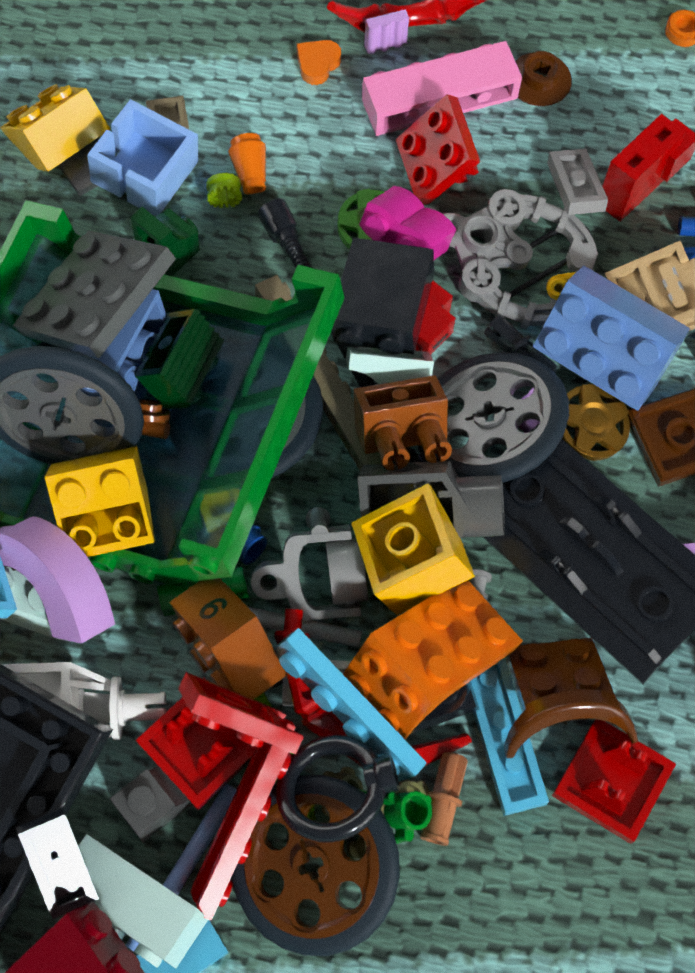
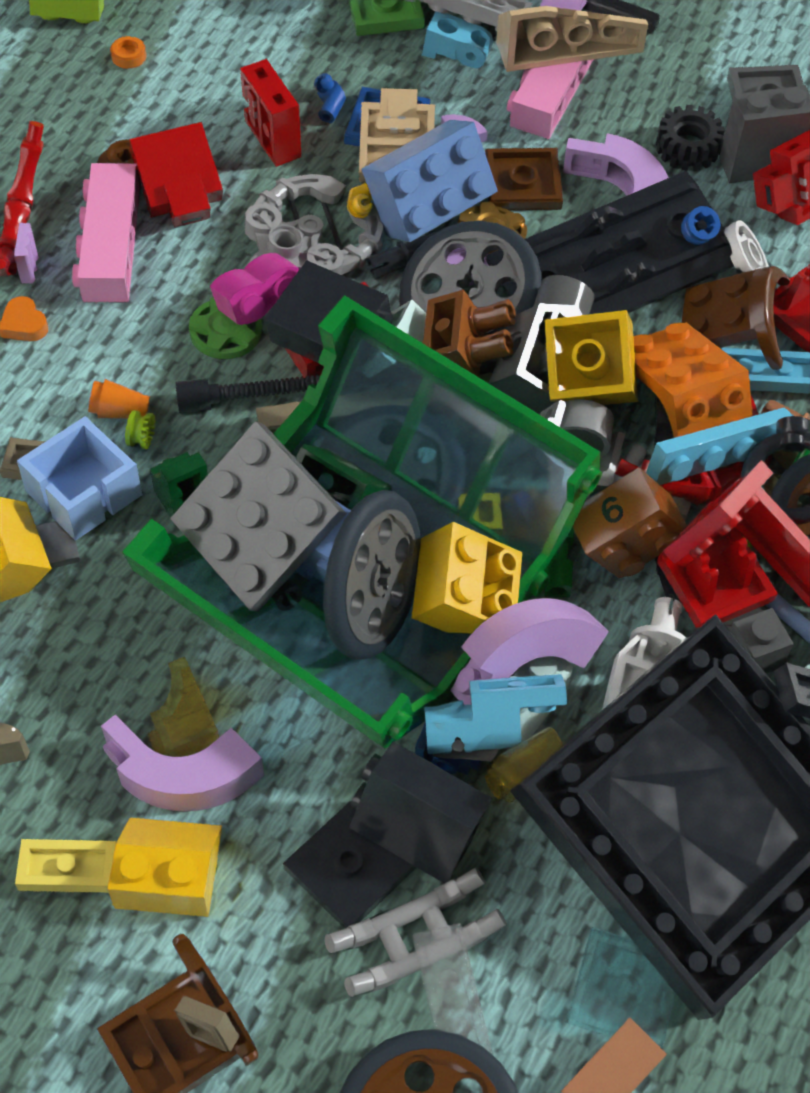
camera: 70 degrees left, 10 degrees down
red plate [395,94,480,205] -> none
light grey plate [547,149,608,215] -> none
none -> red piece [129,122,223,227]
none -> blue bush [681,206,721,245]
none -> white wheel [724,220,769,273]

